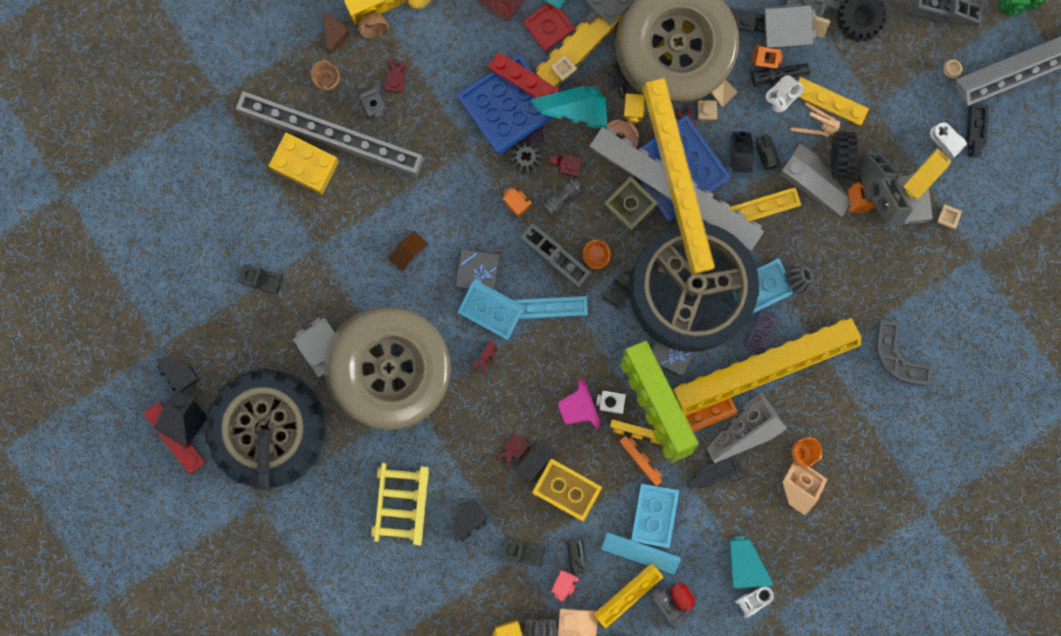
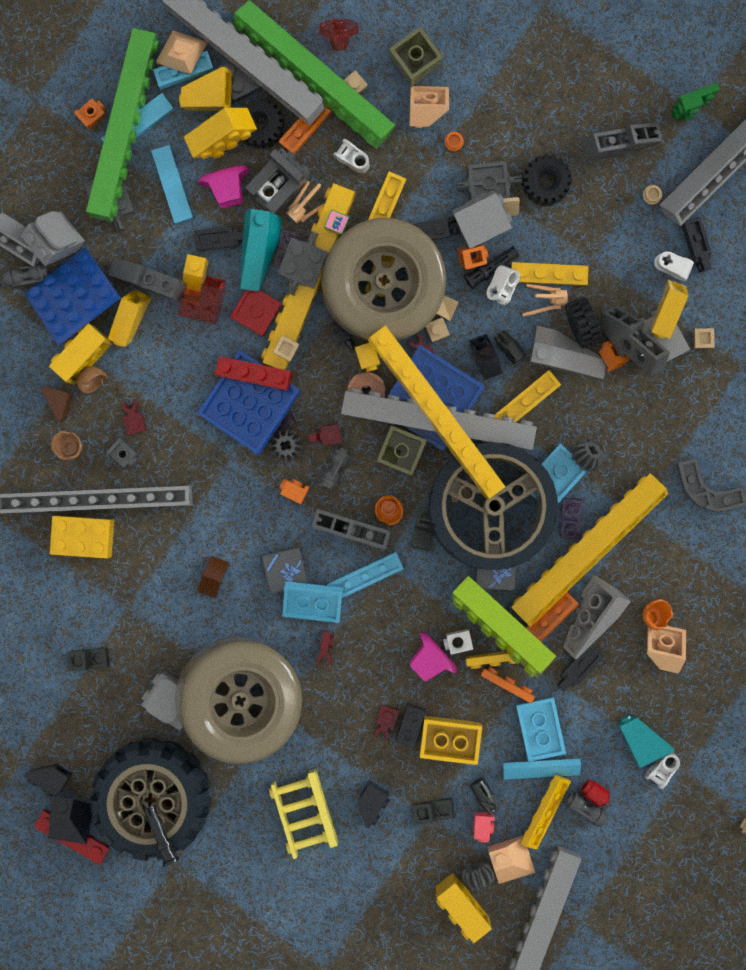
camera: 20 degrees left, 5 degrees up
teal wedge [531,86,607,128] -> none

